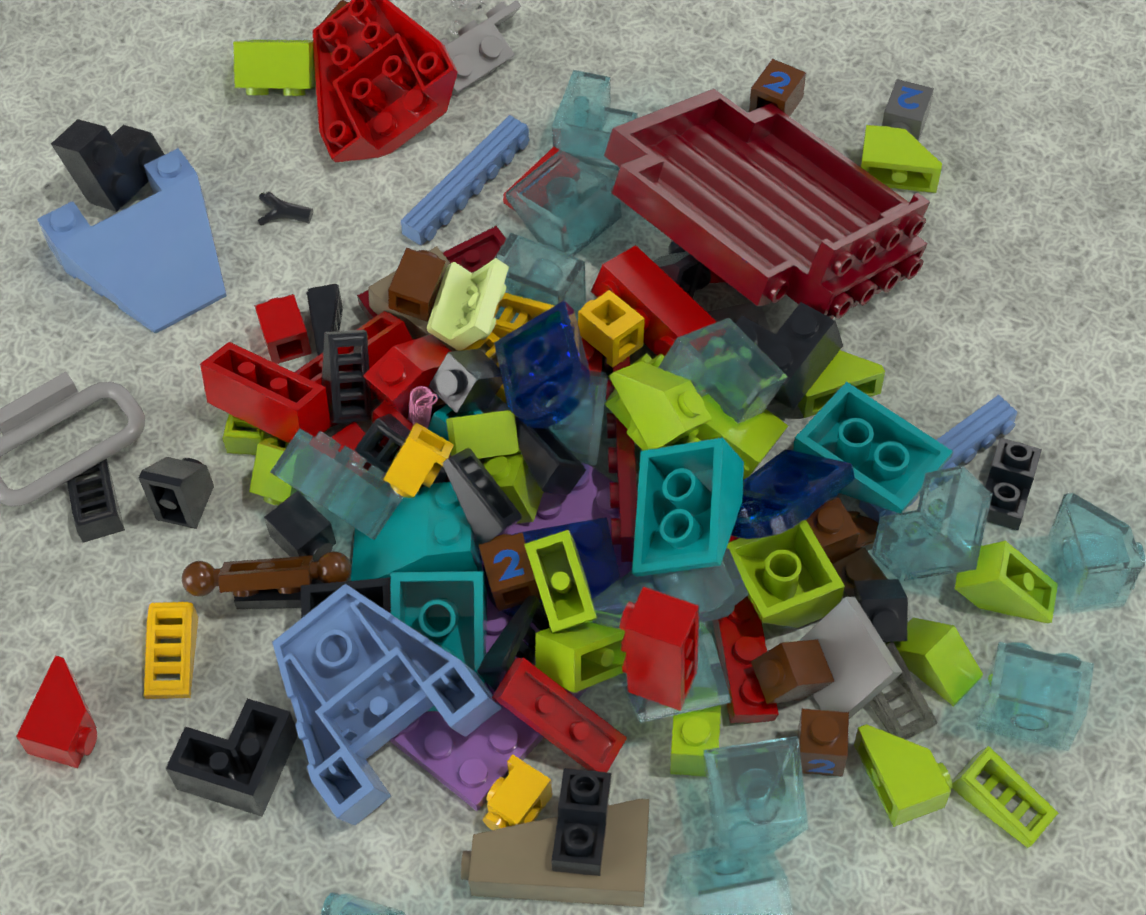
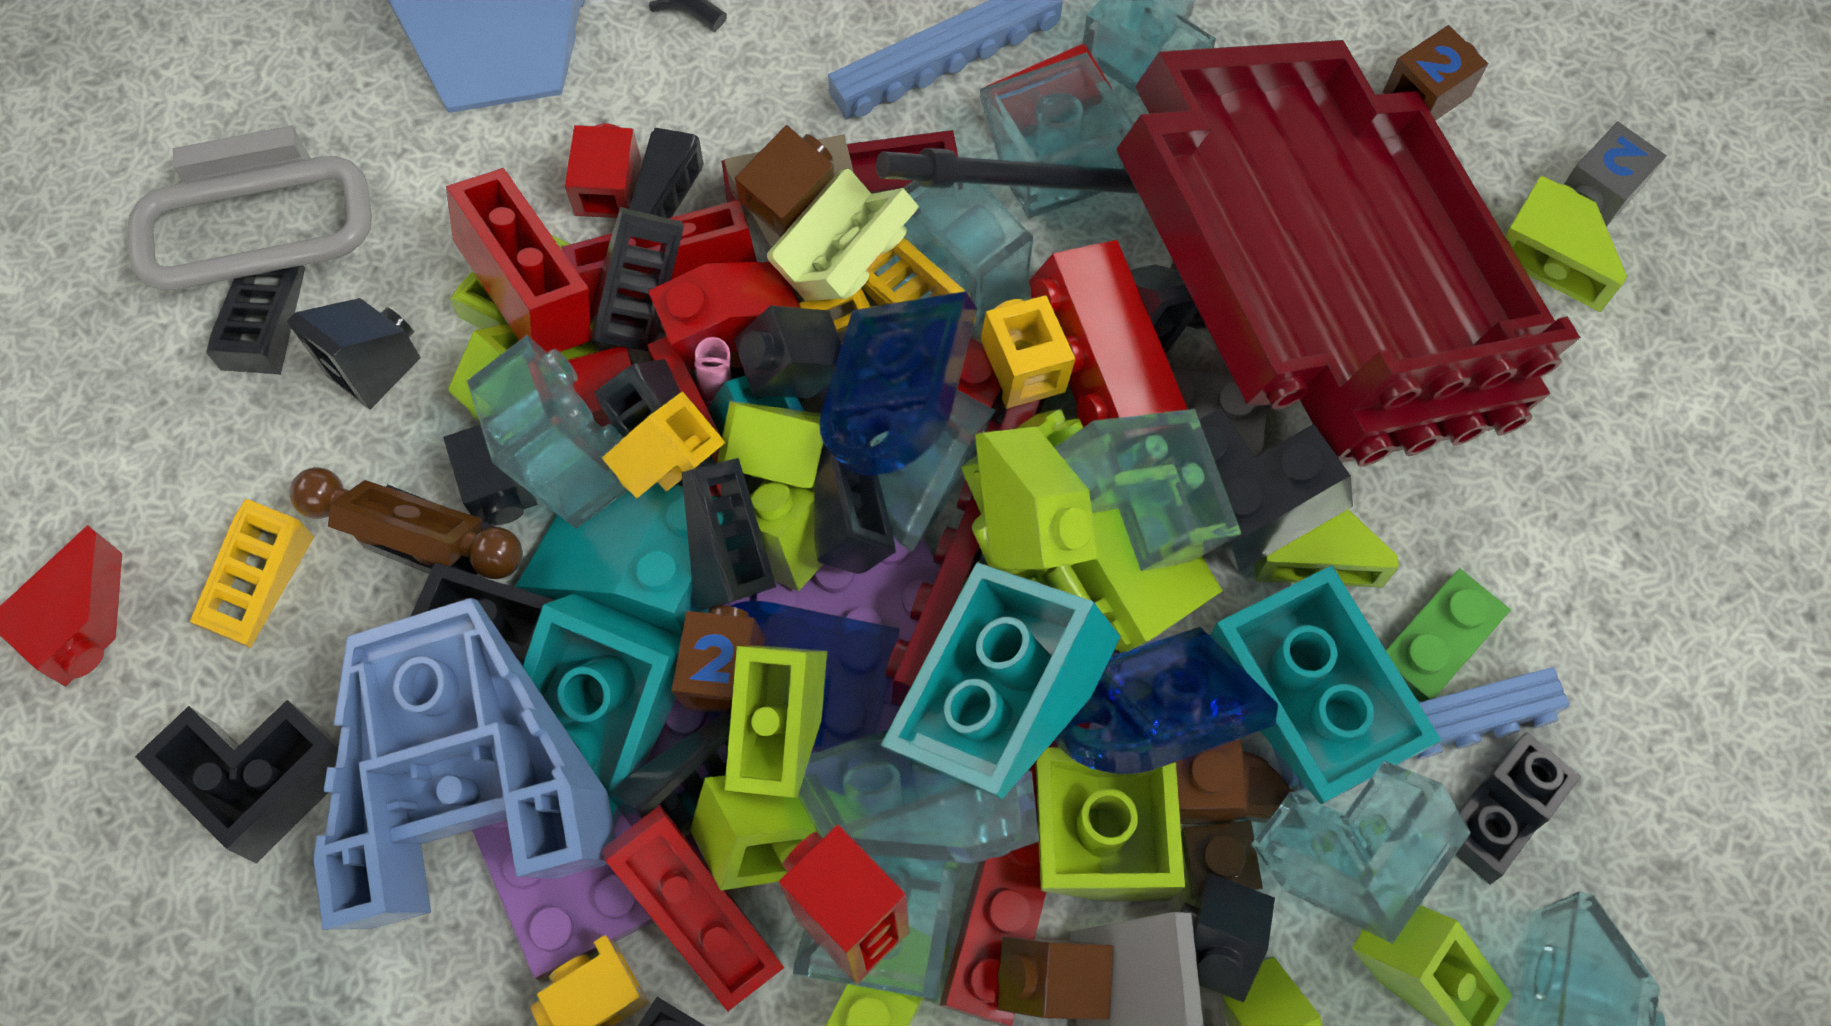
camera: 20 degrees right, 10 degrees up
none -> black bar [876,148,1138,194]
none -> bright green plate [1386,568,1511,702]

